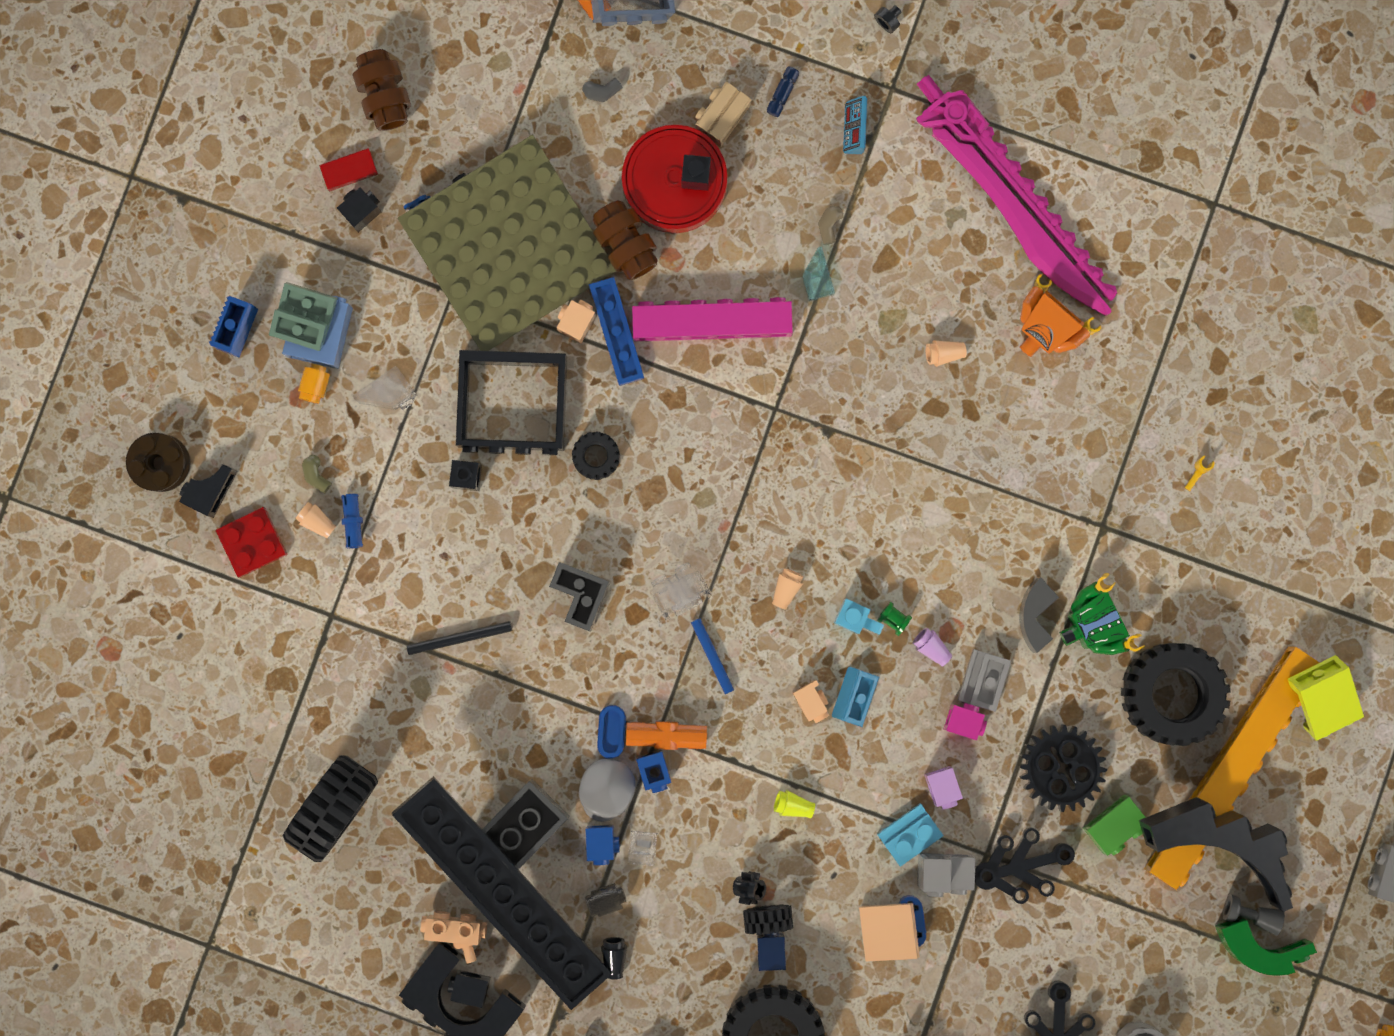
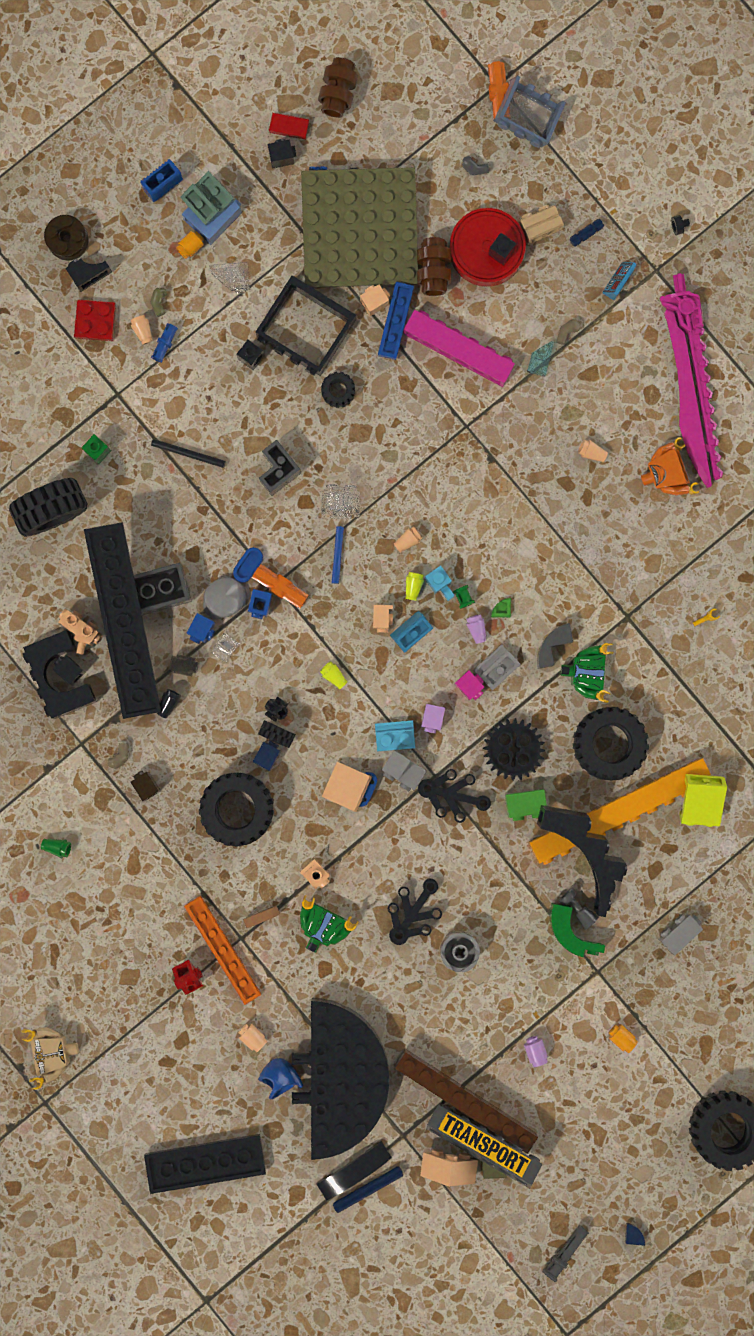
camera: 25 degrees right, 0 degrees up
none -> green brick [81,434,112,464]
none -> neon yellow cone [405,572,424,601]
none -> bright green tile [491,598,511,618]

